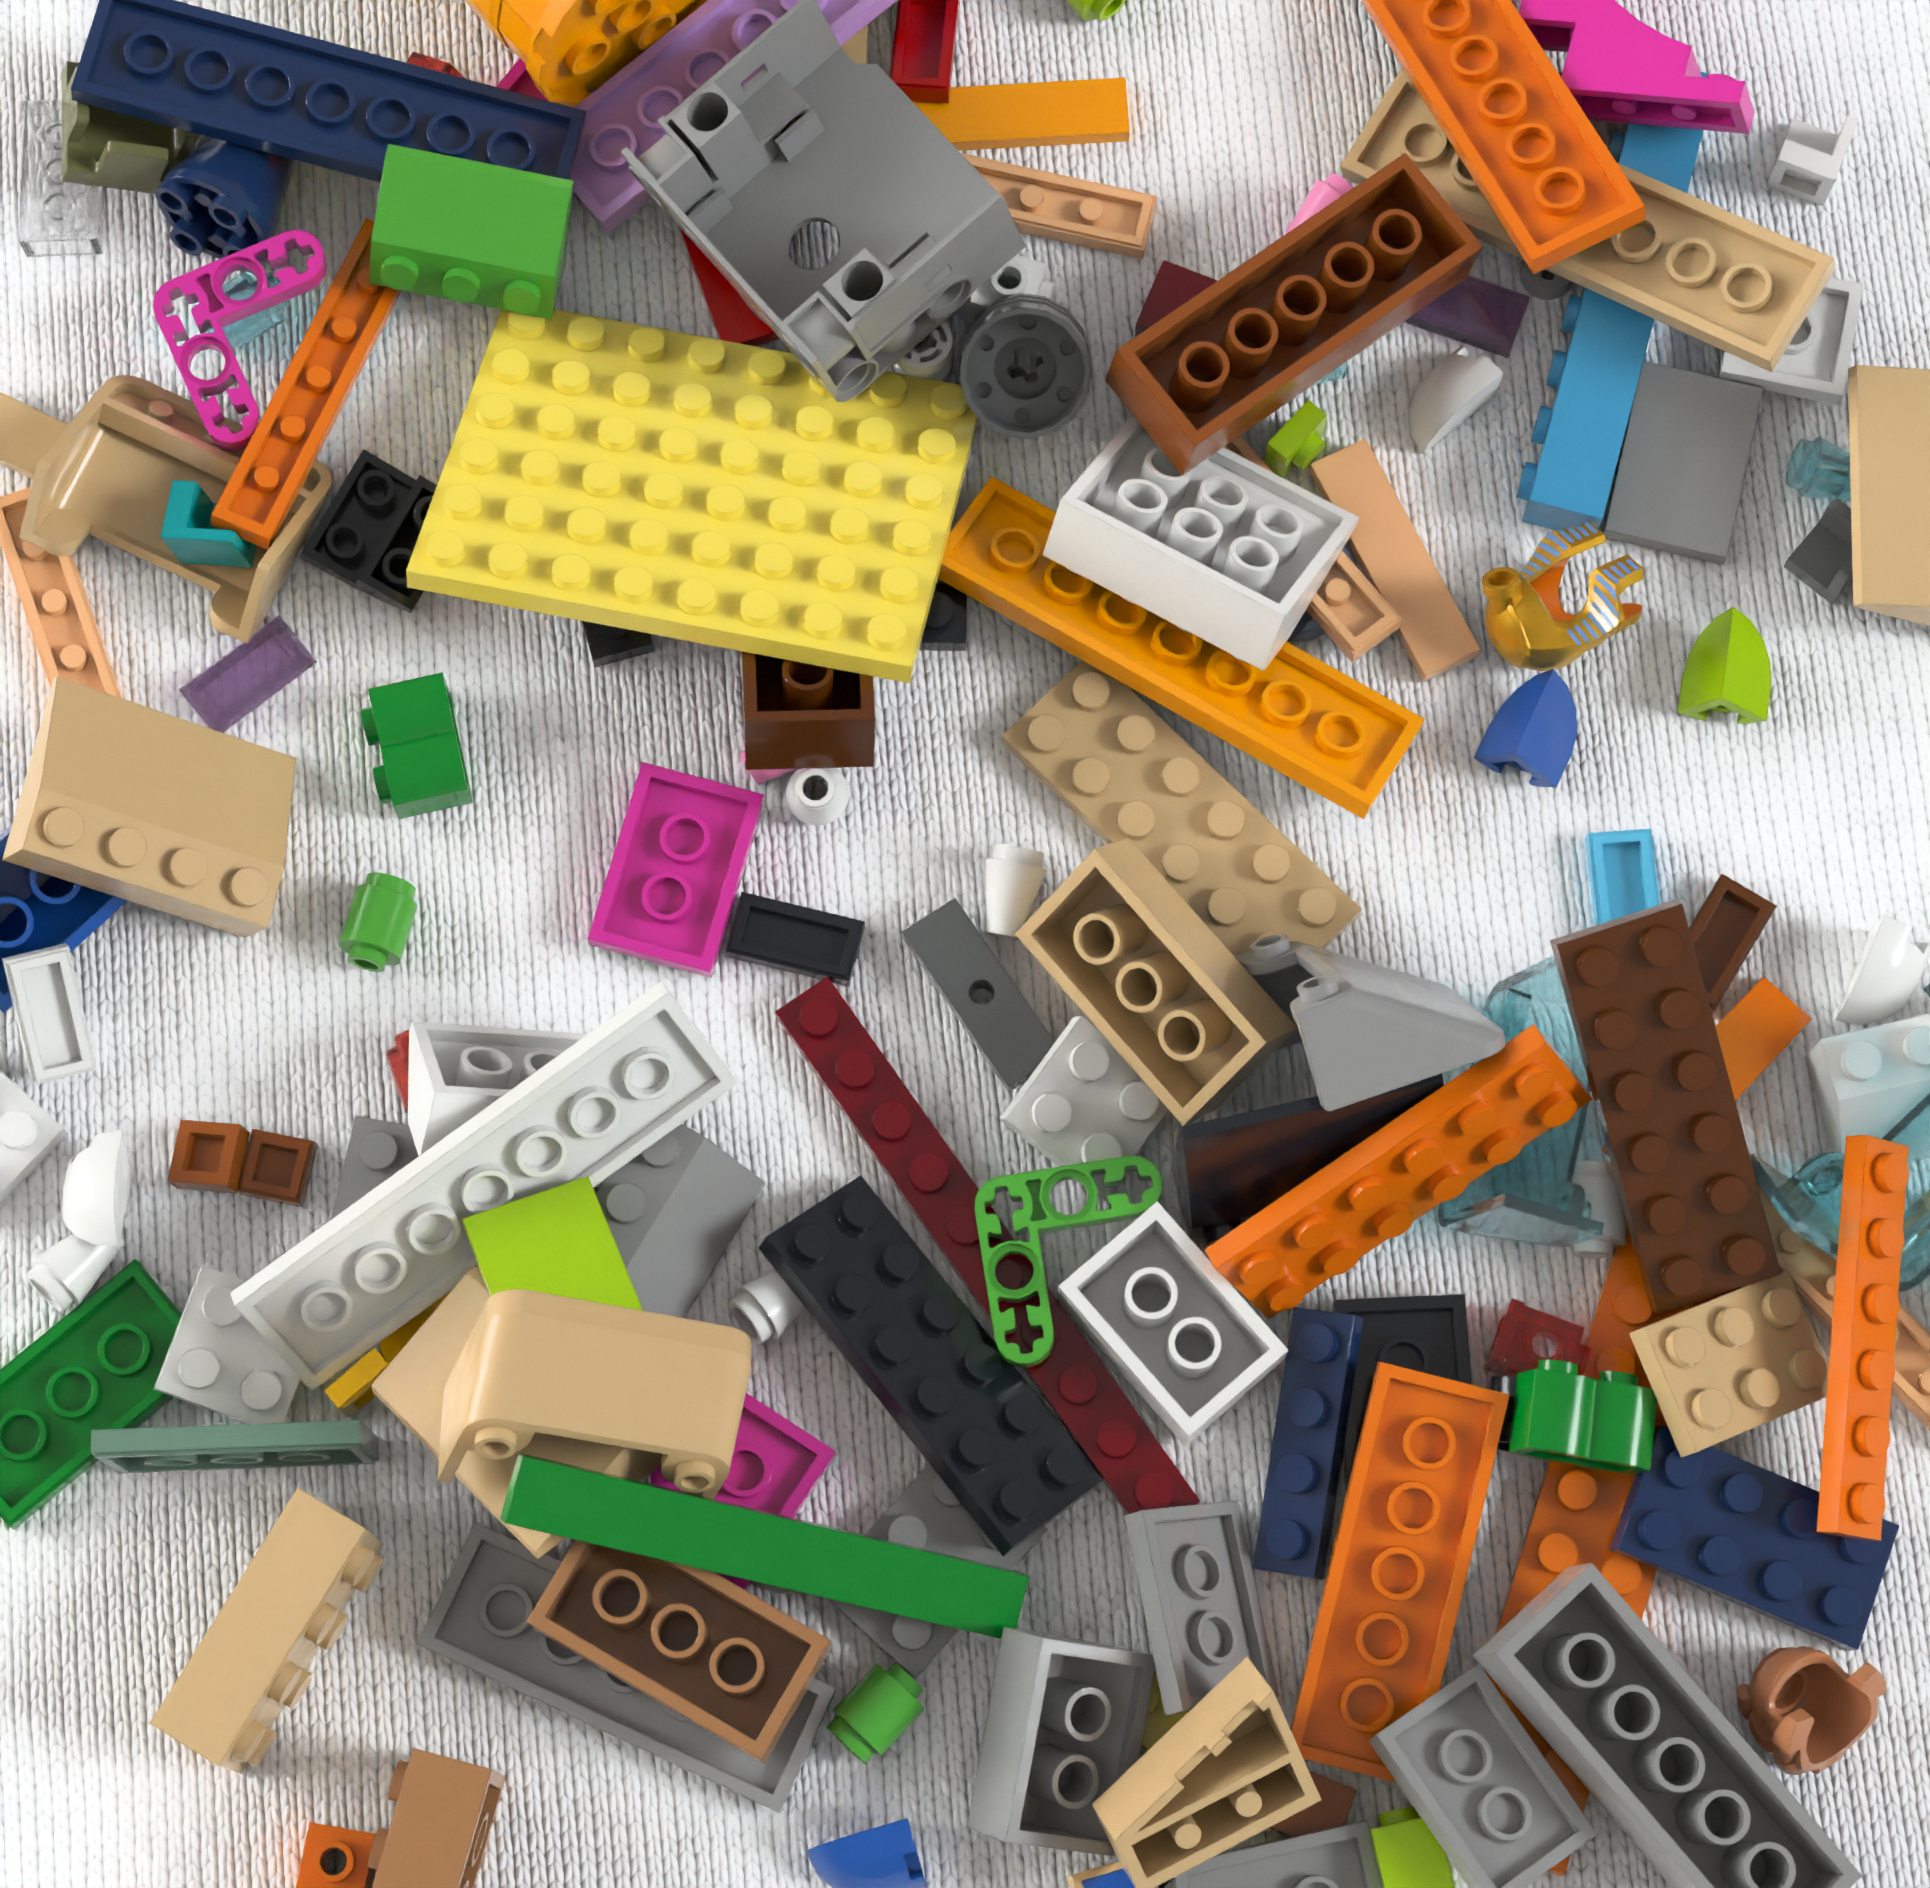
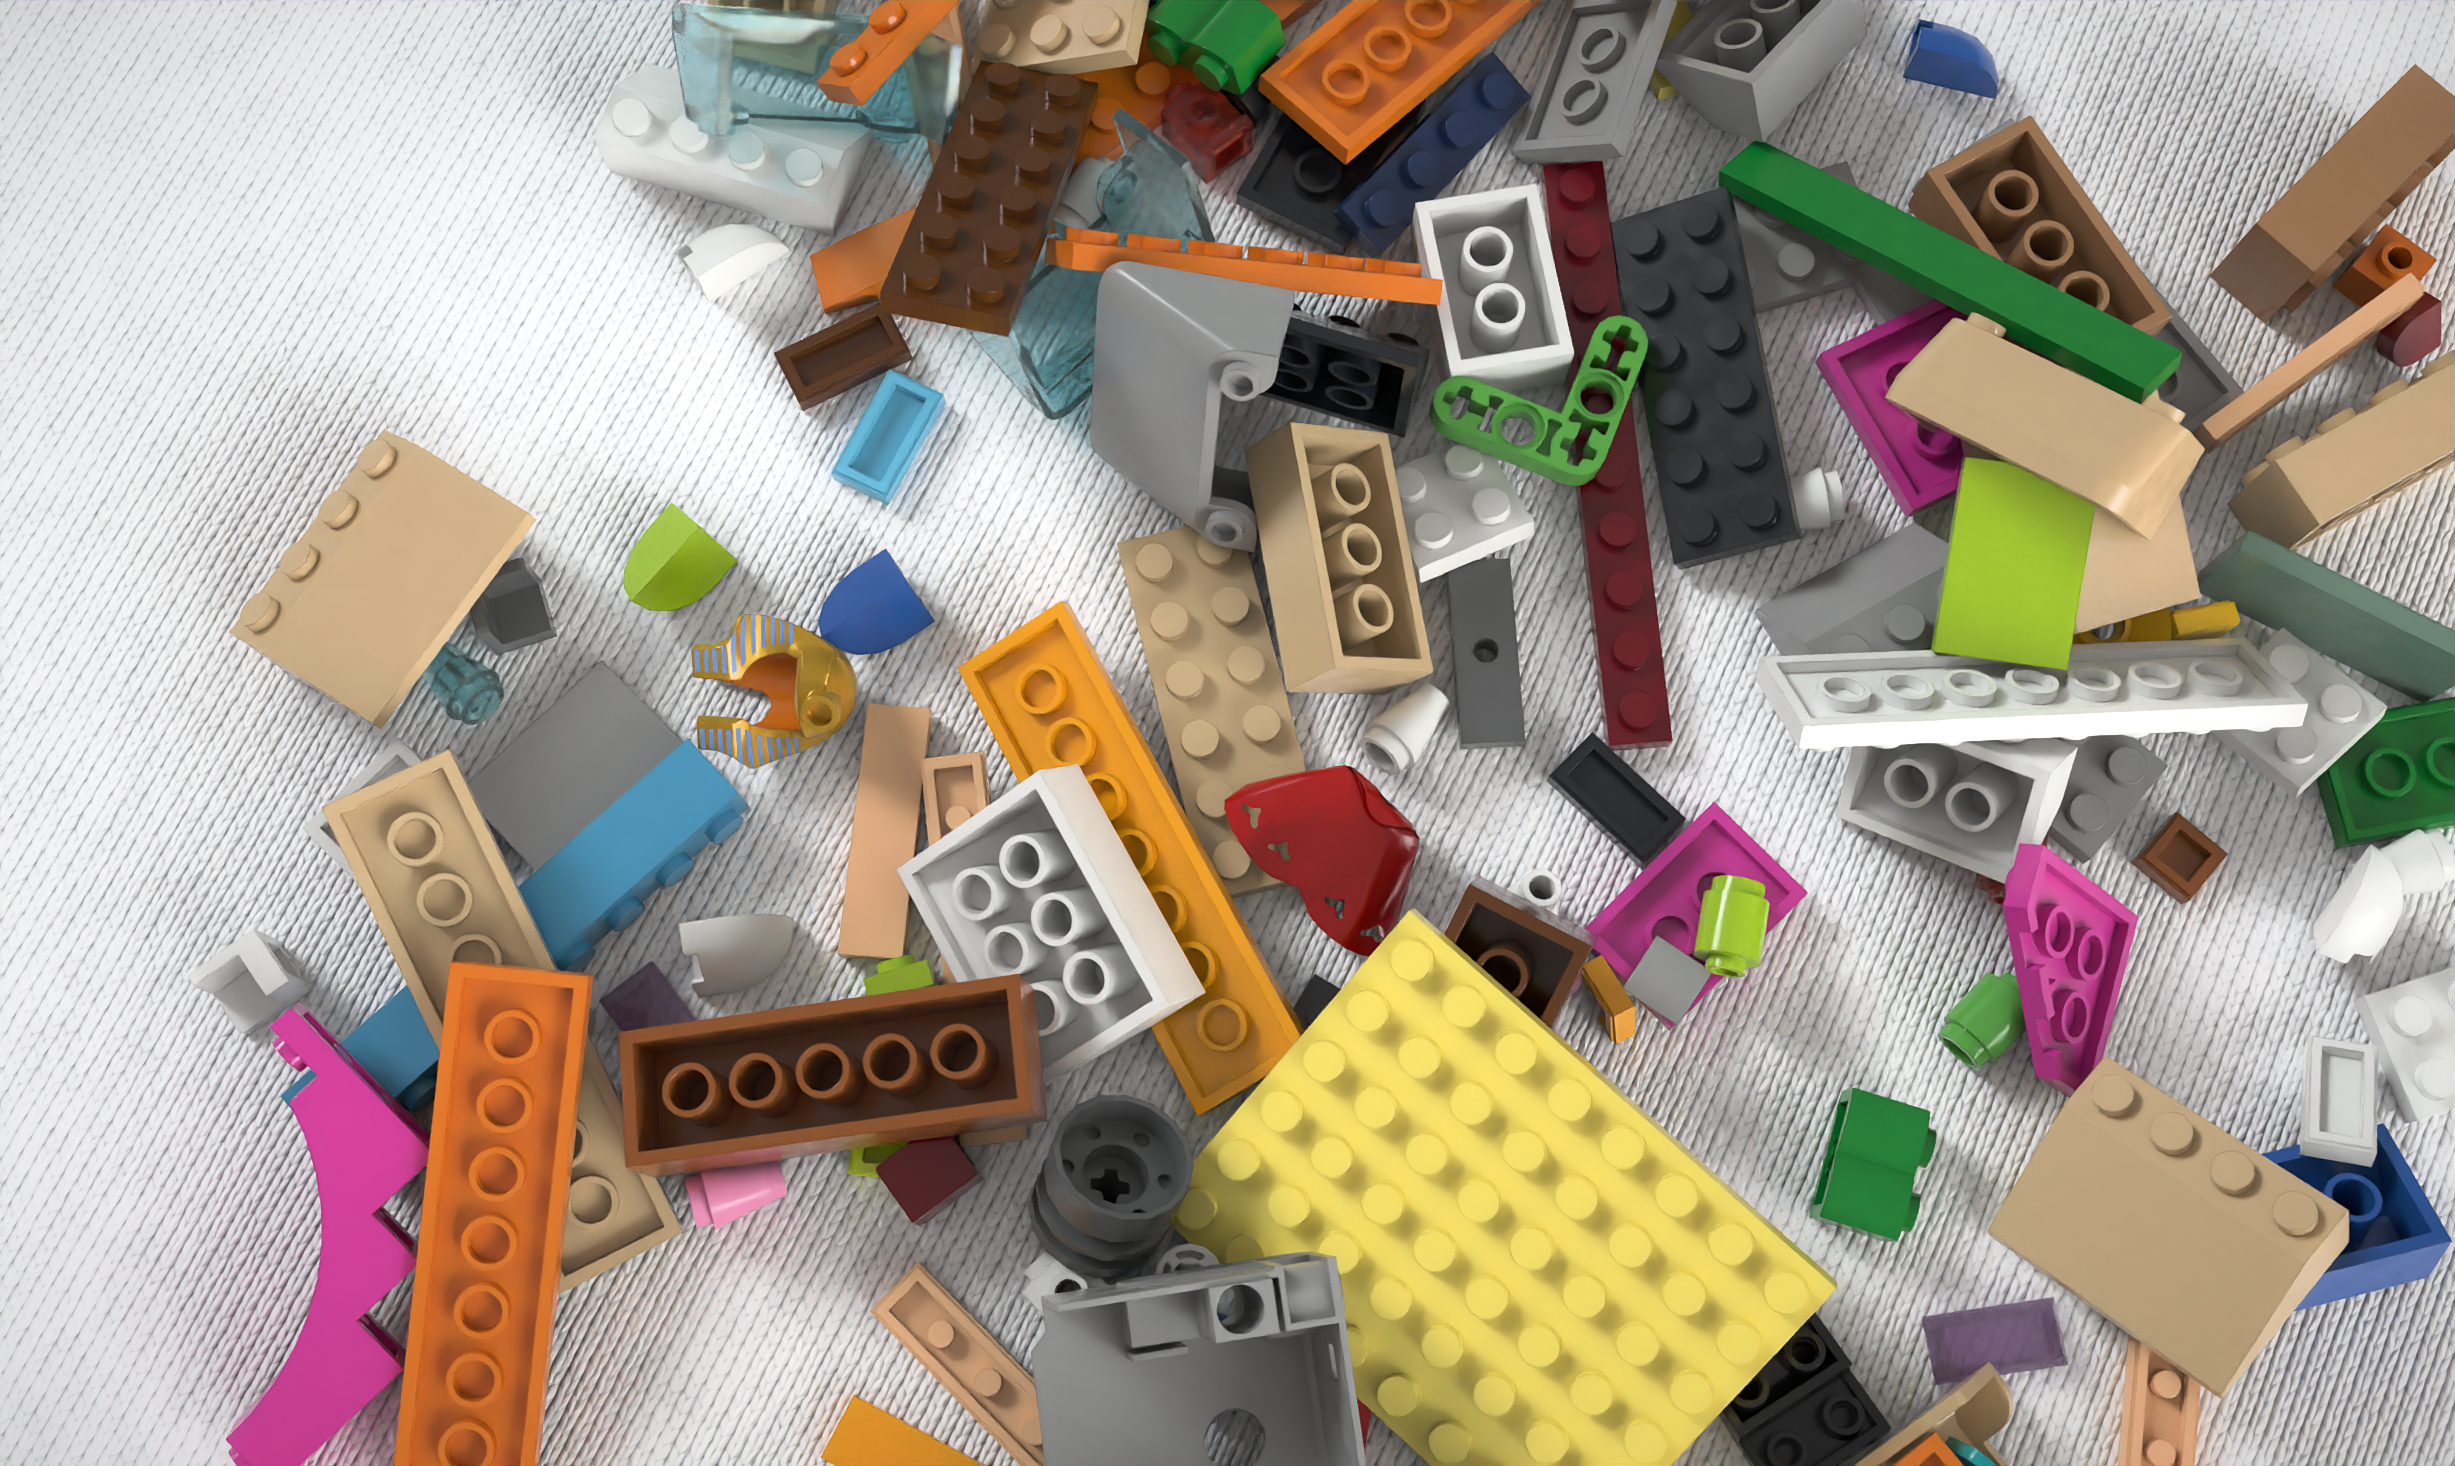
camera: 150 degrees left, 0 degrees up
dark orange plate [167,1120,250,1194] -> none
bright green brick [826,1663,924,1764] -> none
none -> red piece [1224,765,1420,957]
none -> light orange tile [1581,955,1636,1044]
none -> light grey sticker [1623,935,1712,1026]
none -> lime brick [1694,875,1770,978]
none -> dark pink plate [2003,843,2138,1097]
none -> light nougat tile [2193,272,2425,454]
none -> dark red tile [2376,291,2441,367]

